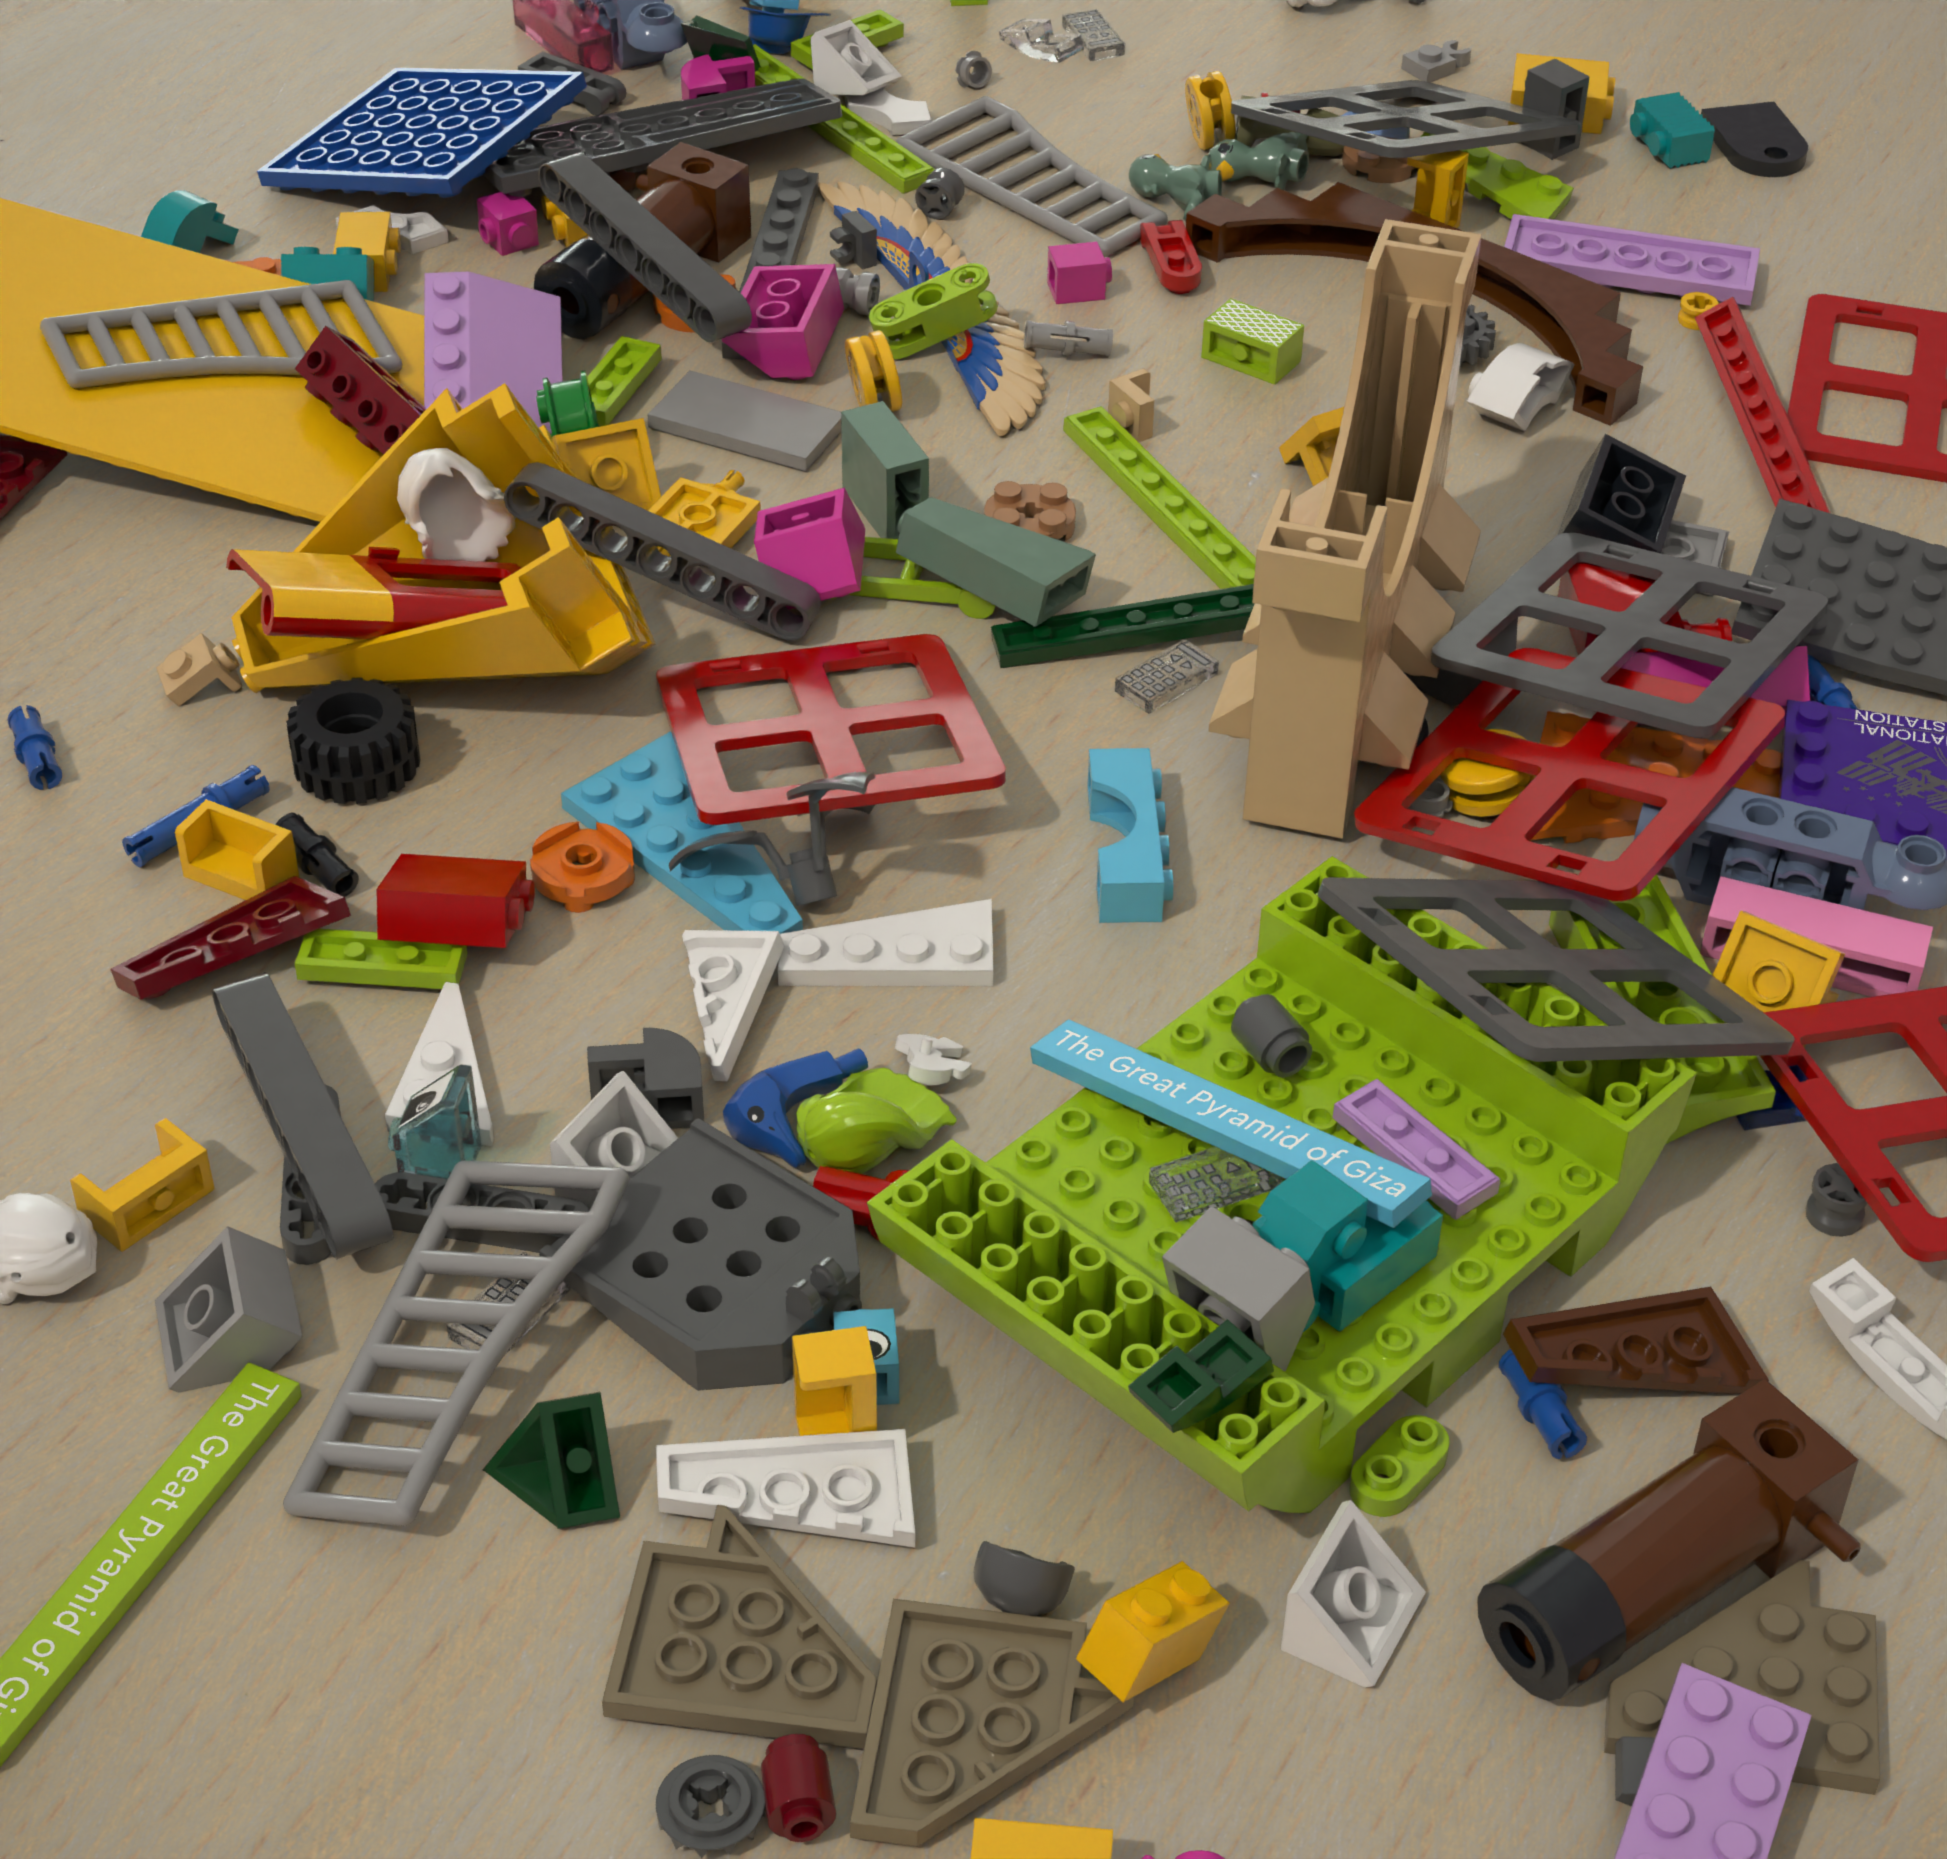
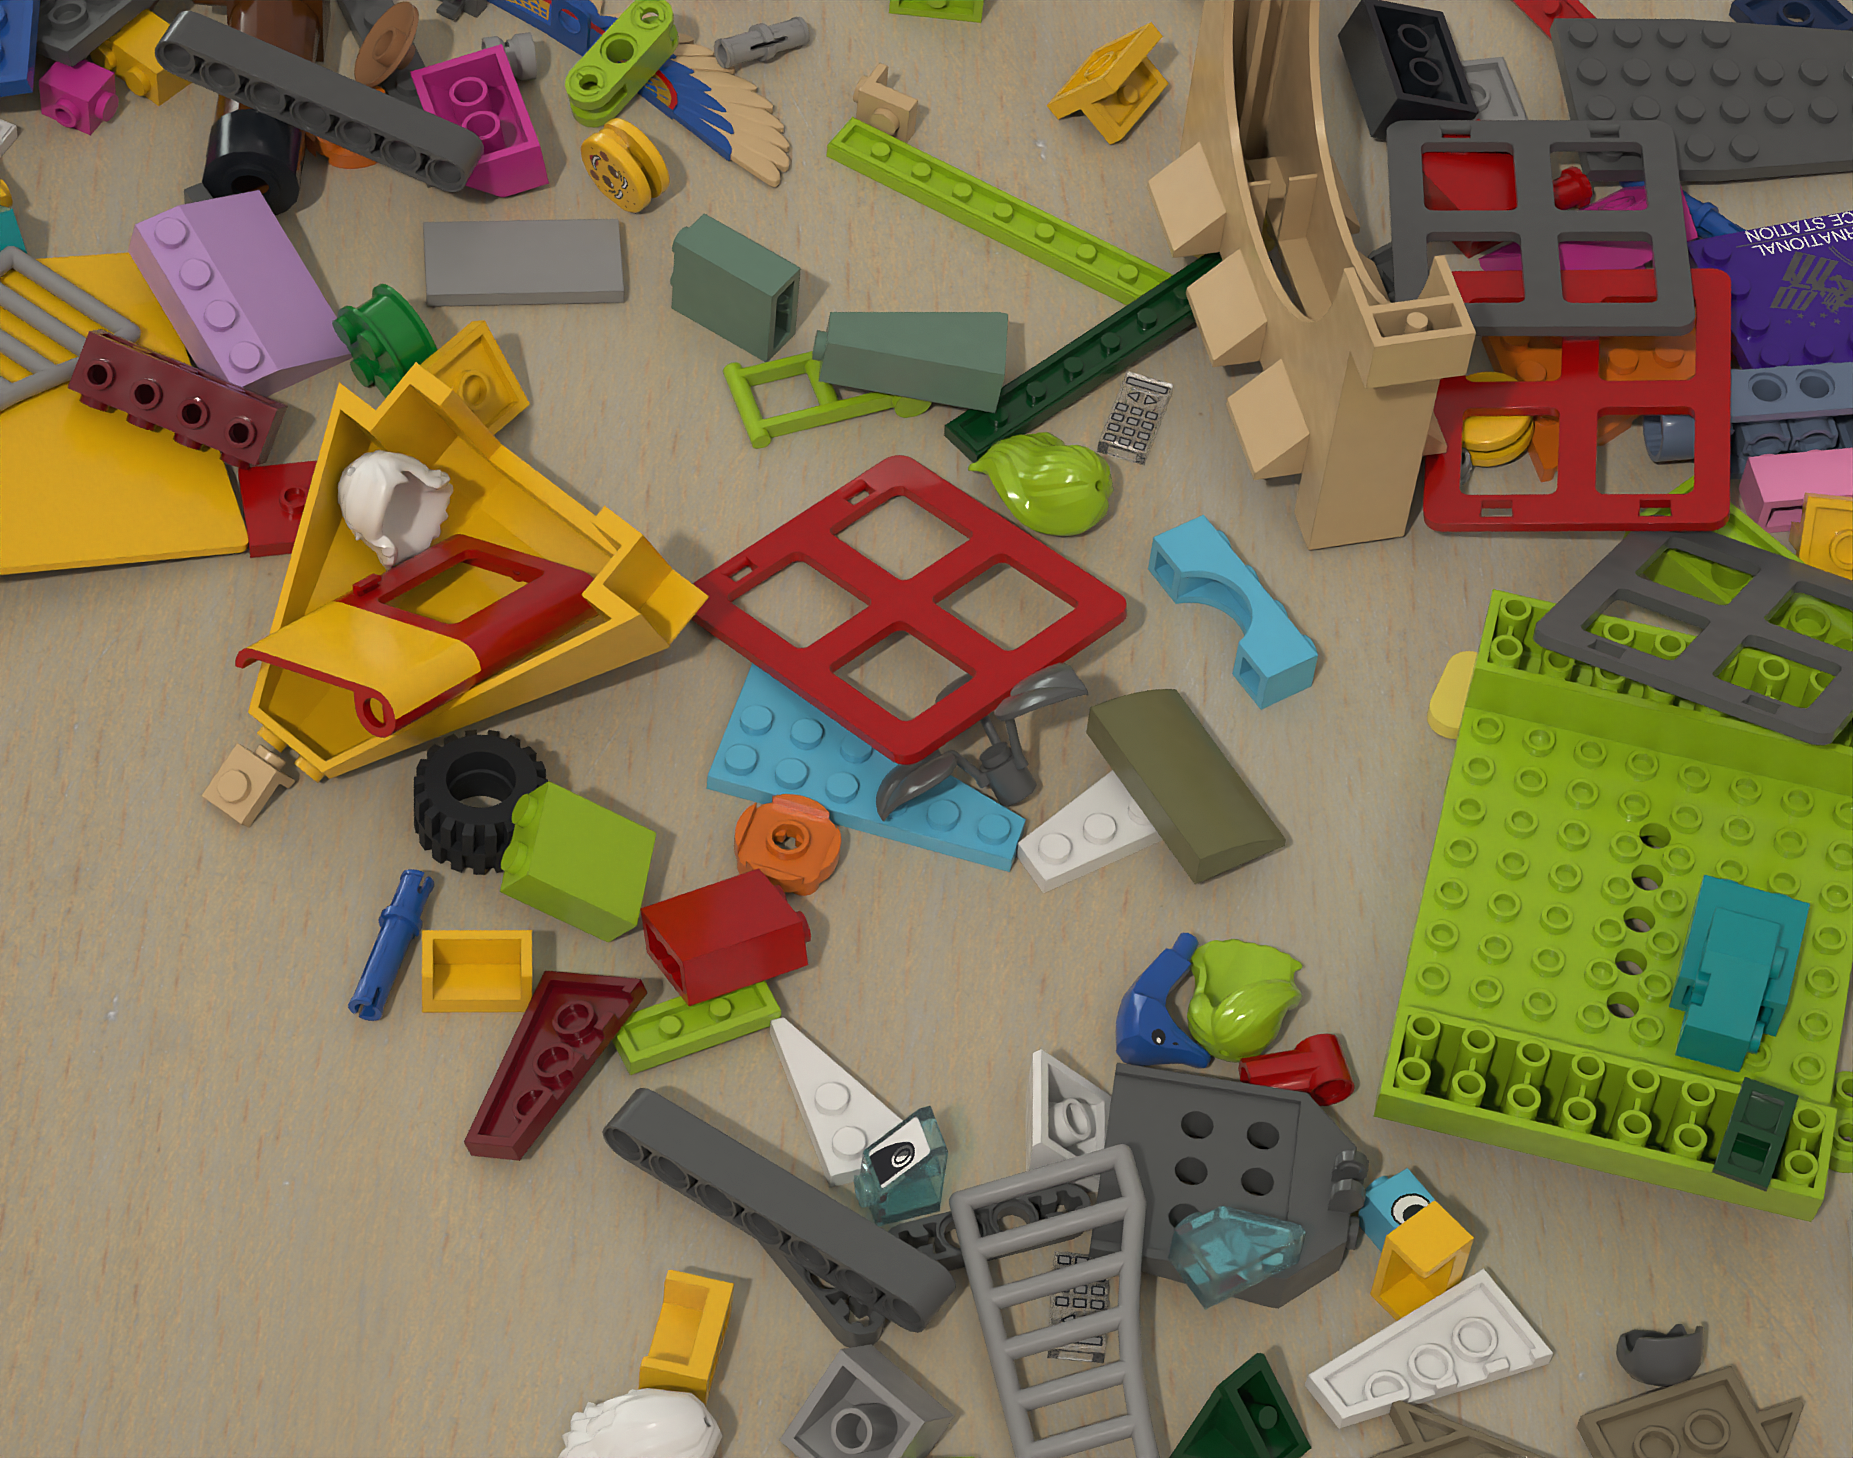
camera: 35 degrees left, 10 degrees up
blue pin [7,705,62,790] -> none
black pin [276,812,359,897] -> none
dark grey beam [504,462,821,641] -> none
lime plate [587,336,662,426] -> none
dark grey brick [587,1027,704,1129] -> none
yellow plate [648,470,761,557] -> none
white wing [682,930,785,1081] -> none
dark pink slope [754,487,866,610] -> none
white piece [895,1034,972,1086] -> none
medium nougat plate [984,481,1076,542] -> none
medium azure tile [1030,1019,1432,1228] -> none
yellow brick [1076,1561,1230,1703] -> none
clear tile [1149,1147,1283,1222] -> none
light grey slope [1162,1206,1315,1371] -> none
dark grey brick [1231,994,1312,1078] -> none
lavender tile [1333,1079,1500,1220] -> none
none -> medium nougat dish [354,1,419,87]
none -> lime brick [500,781,657,943]
none -> lime piece [968,432,1114,536]
none -> olive slope [1086,689,1286,884]
none -> clear light blue slope [1168,1206,1306,1310]

